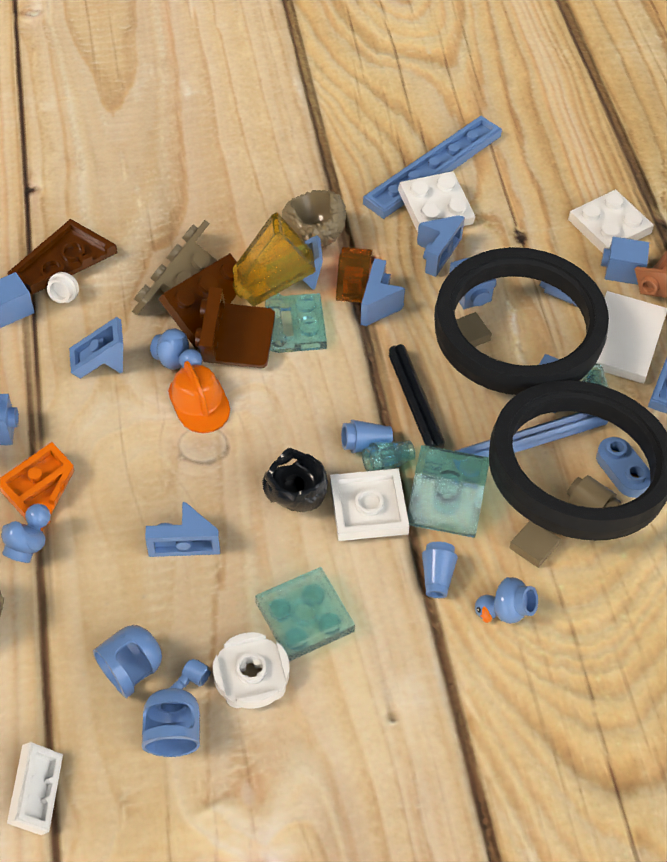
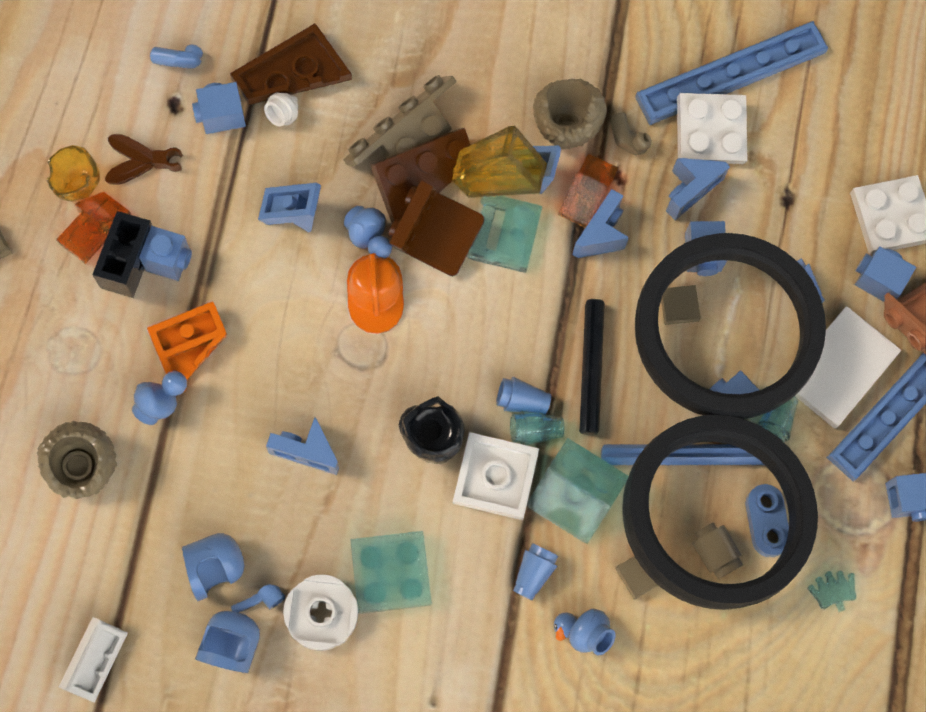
camera: 15 degrees right, 20 degrees up
none -> dark tan arm [609,112,652,155]

